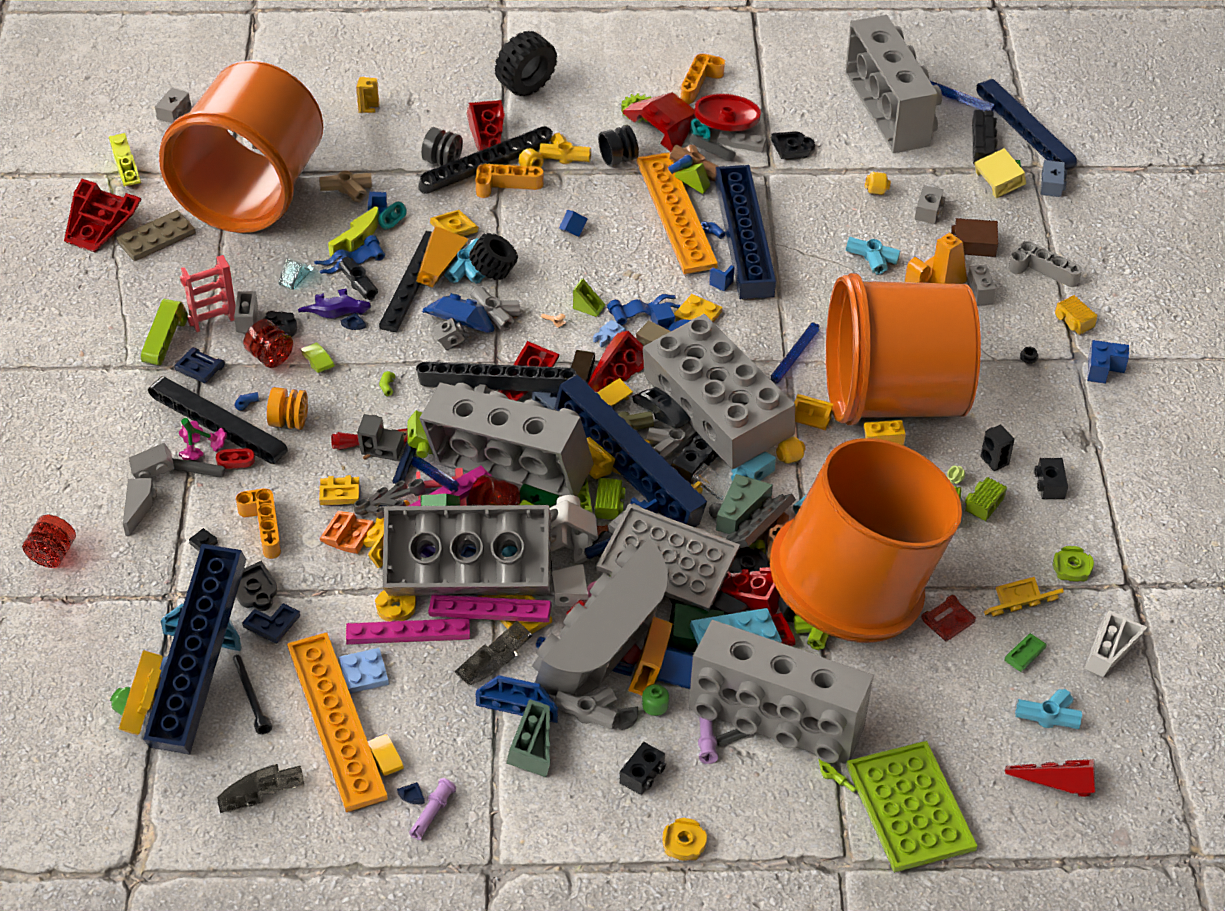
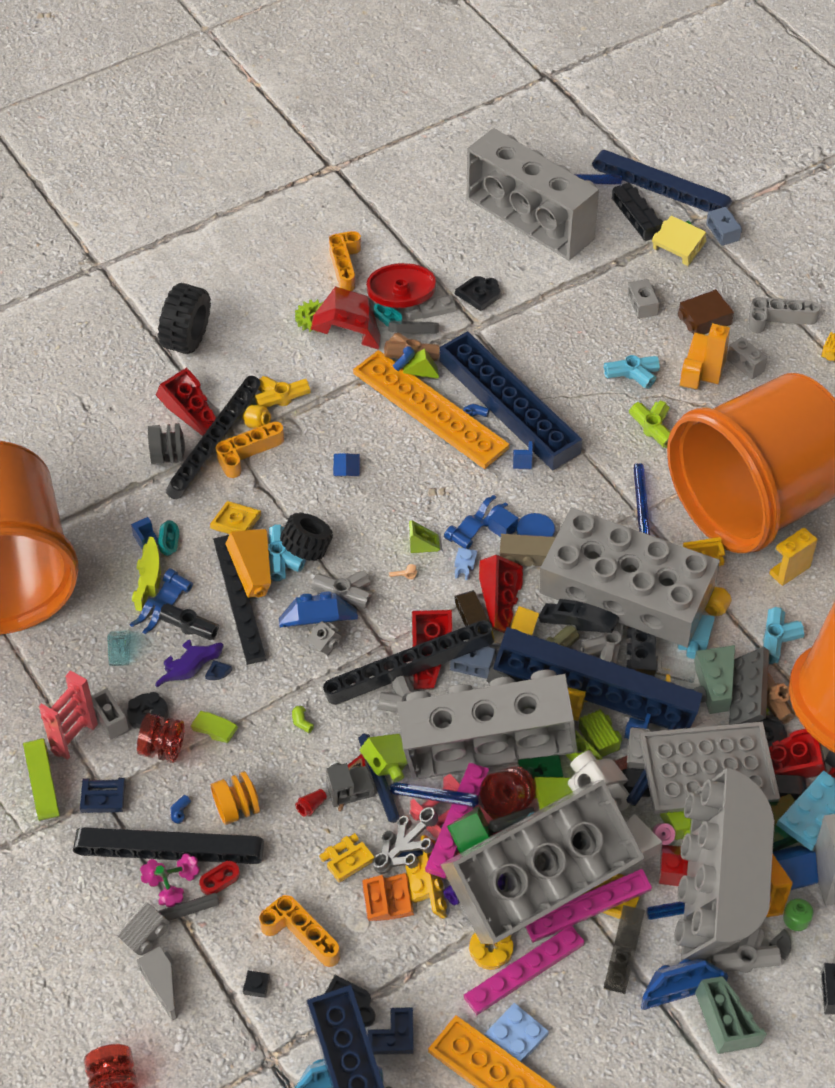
camera: 30 degrees left, 5 degrees up
tan piece [319,171,372,203] -> none
yellow hinge [356,77,380,113] -> none
black wheel [598,125,639,167] -> none
yellow plate [674,294,722,322] -> none
yellow head [865,172,891,195] -> none

